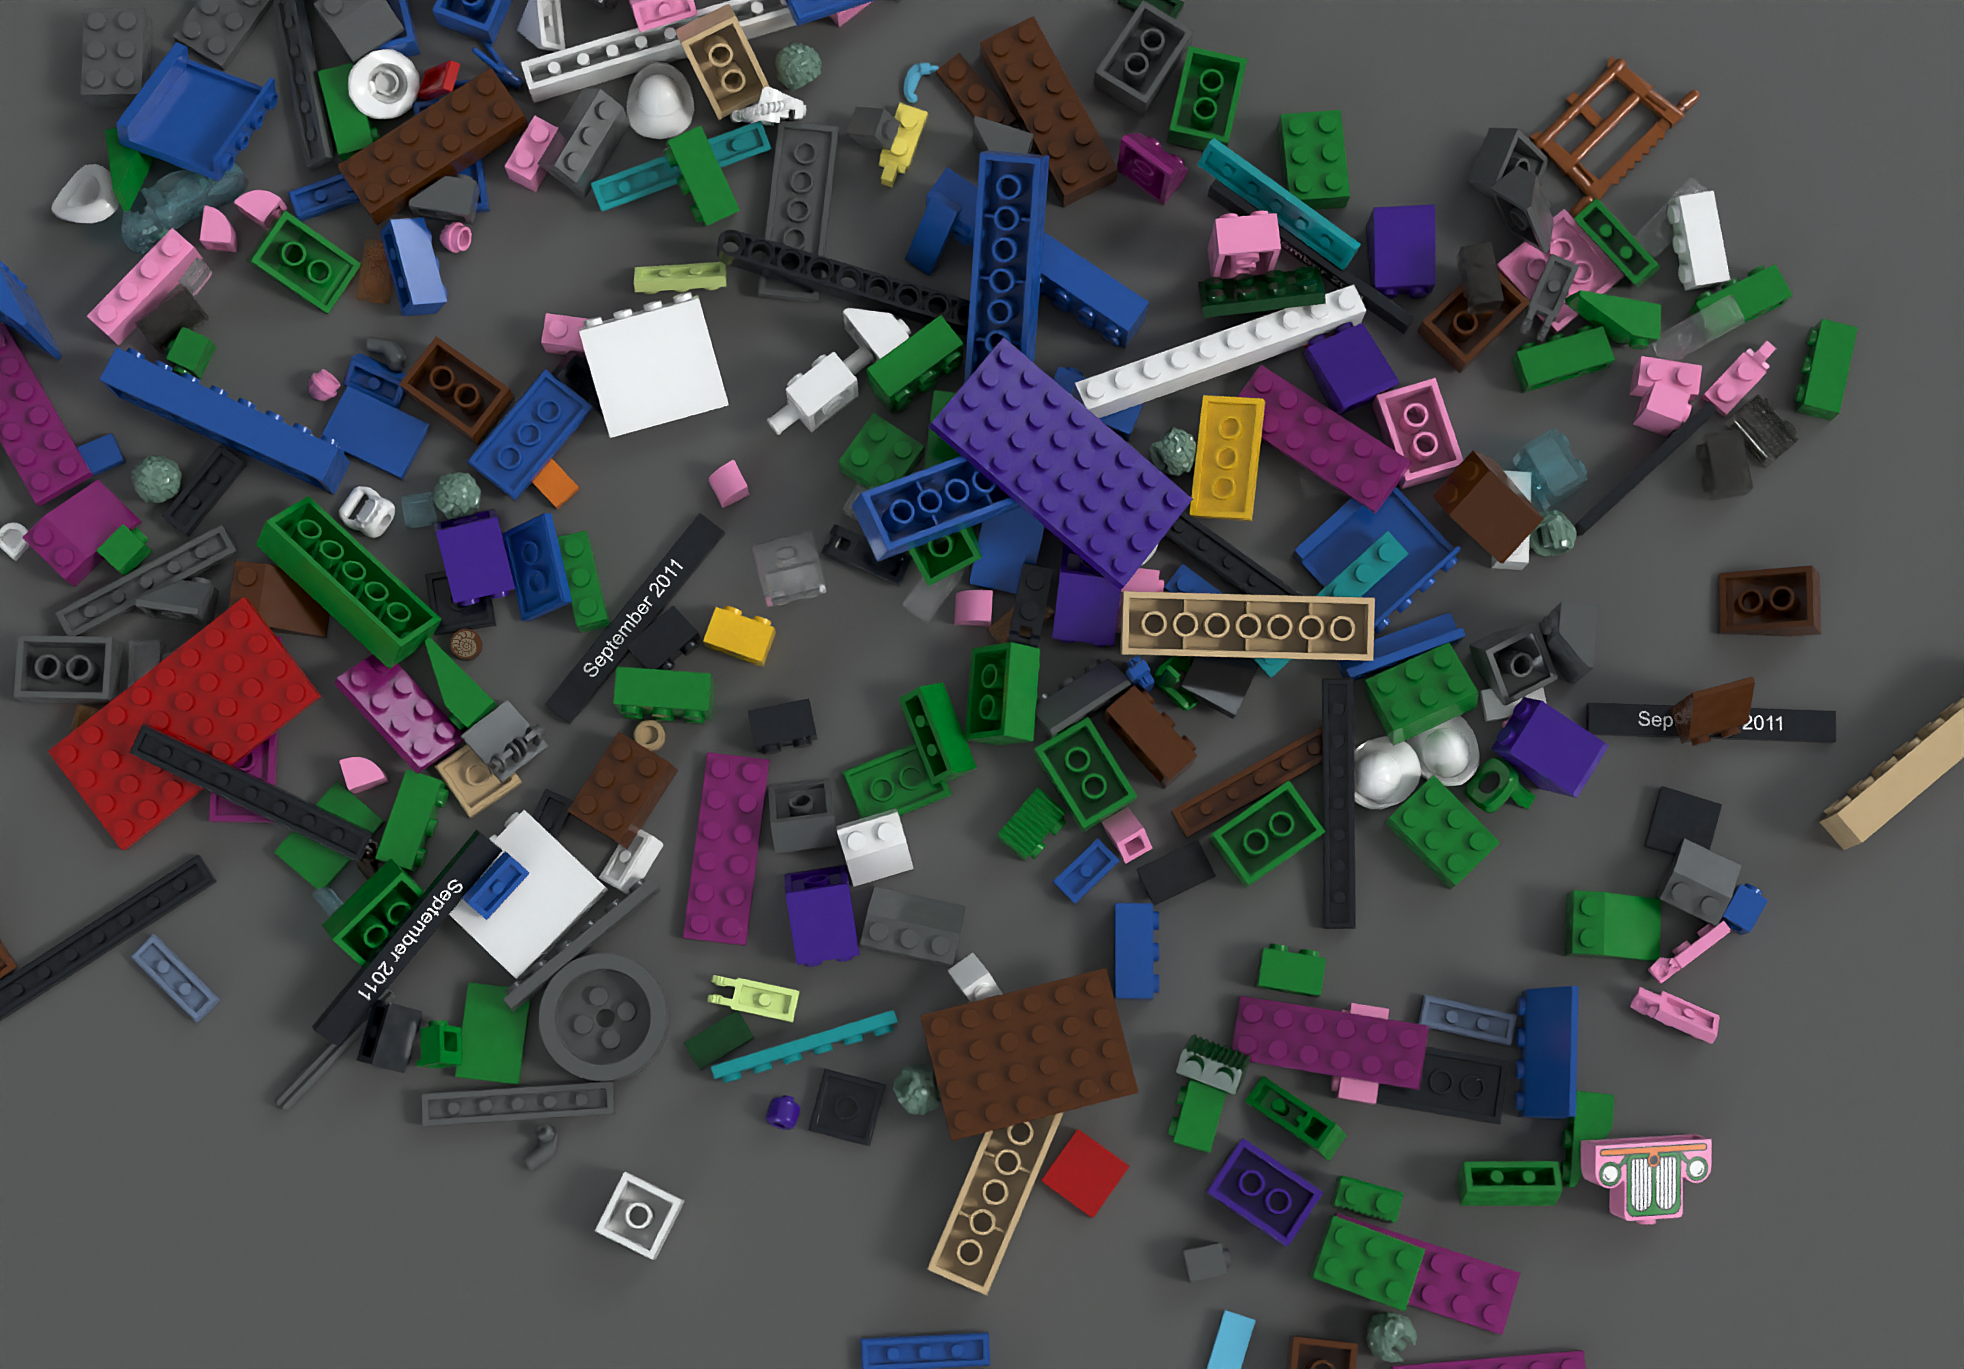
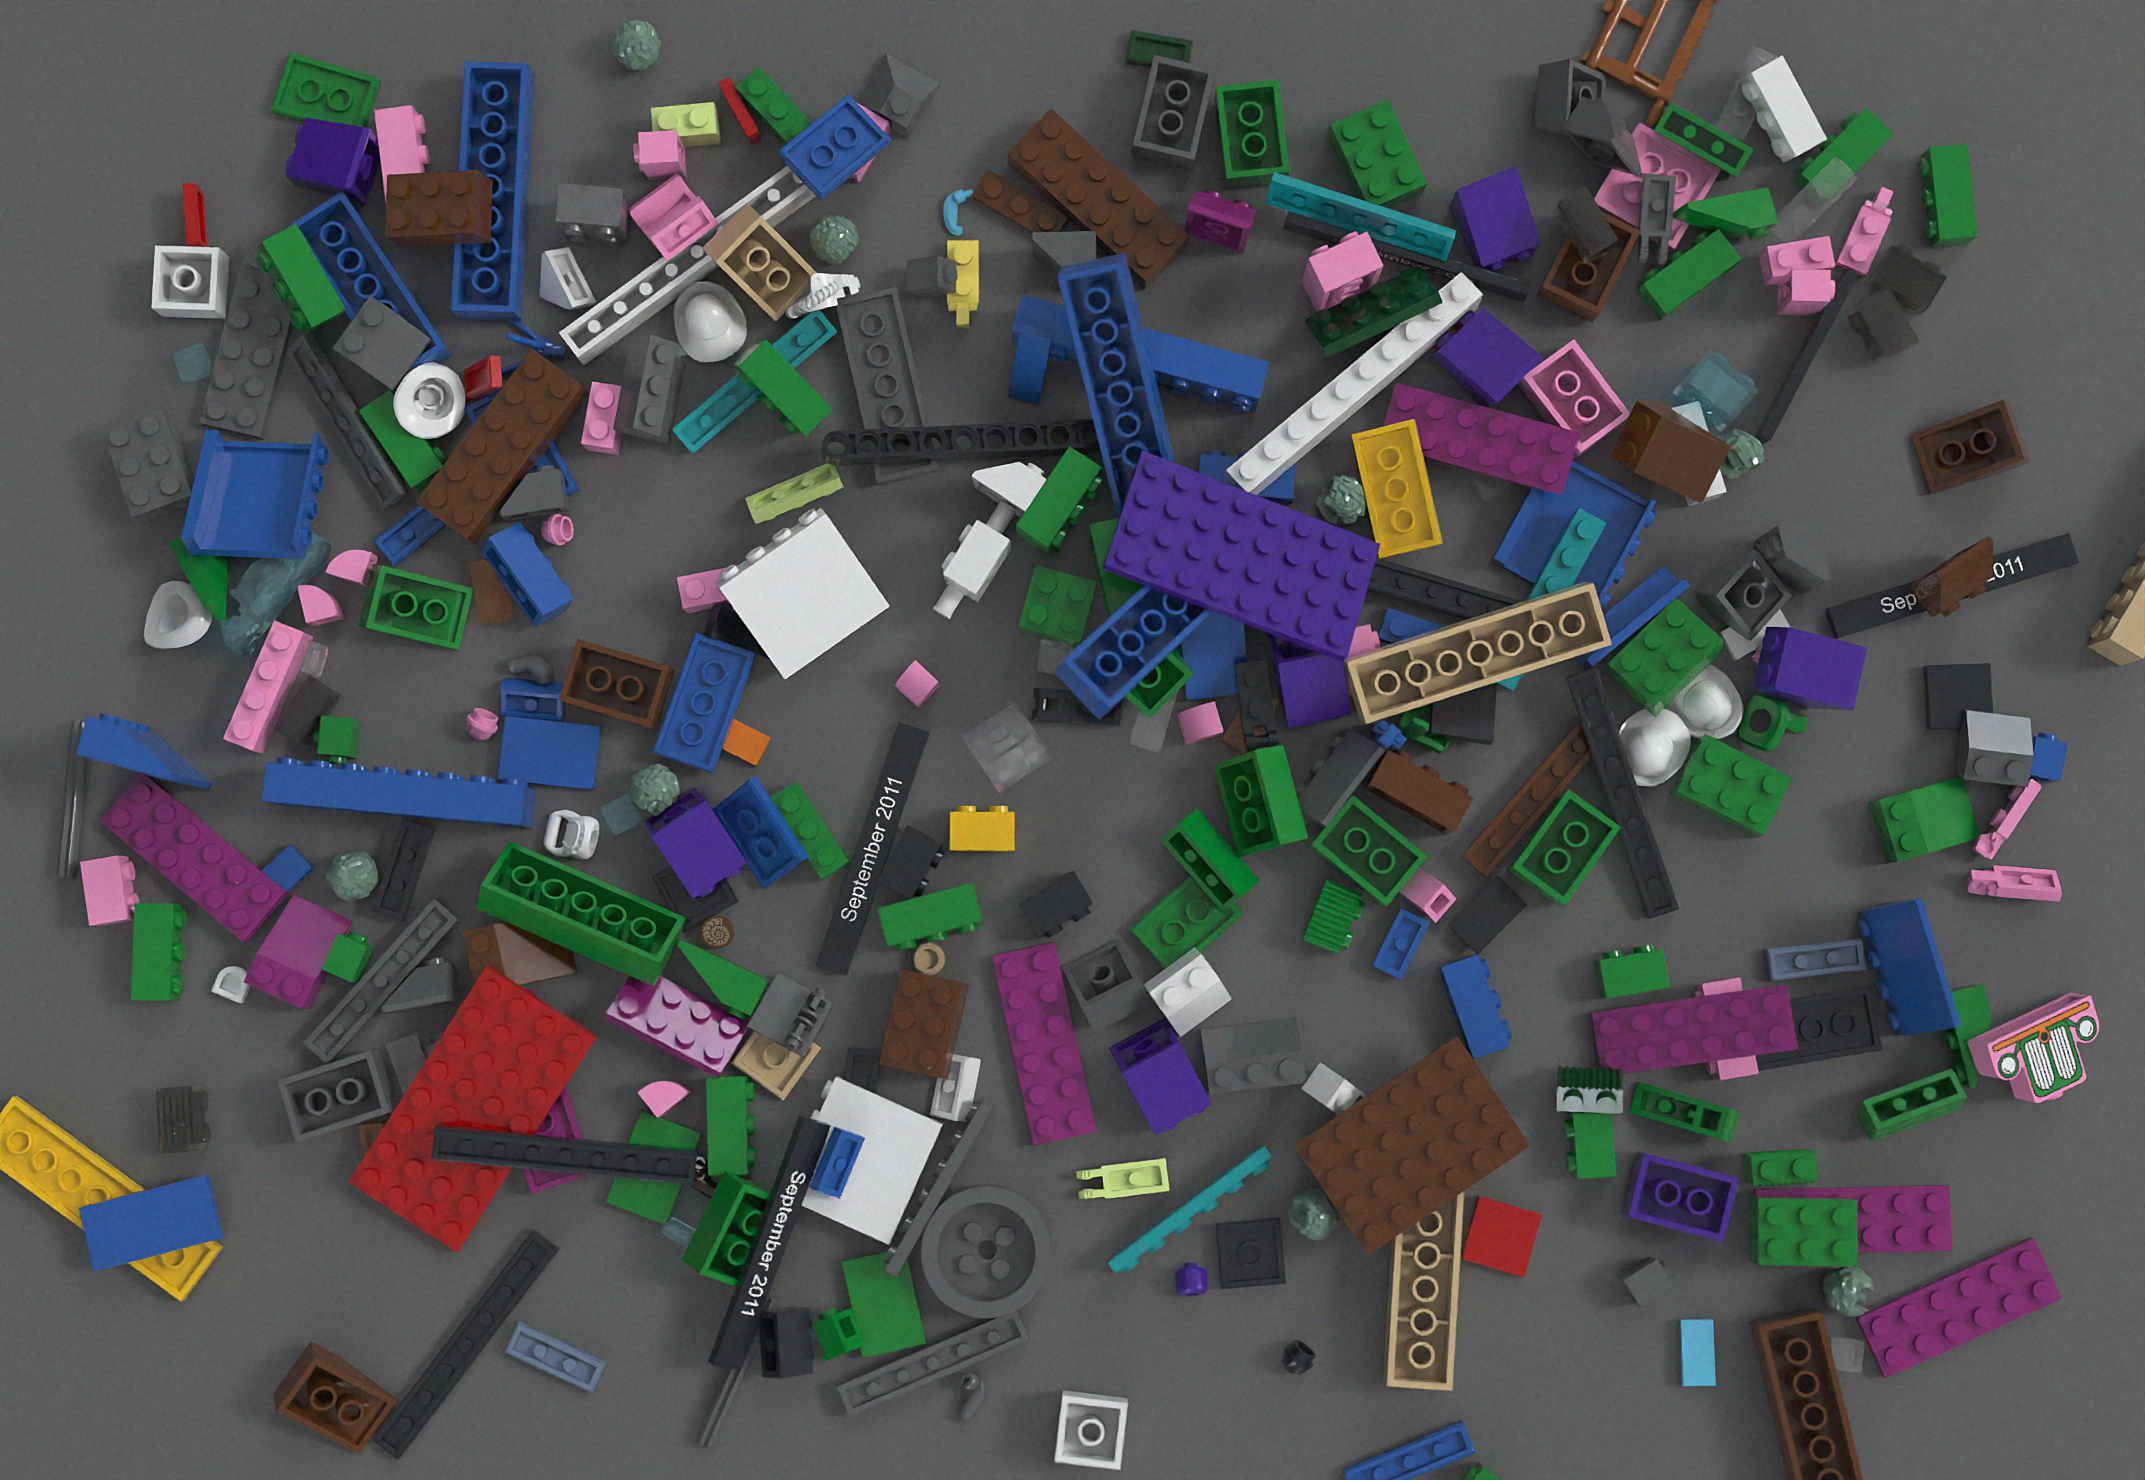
camera: 15 degrees left, 5 degrees up
dark green tile [684,1010,755,1071] -> none
none -> black plate [1282,1340,1316,1375]

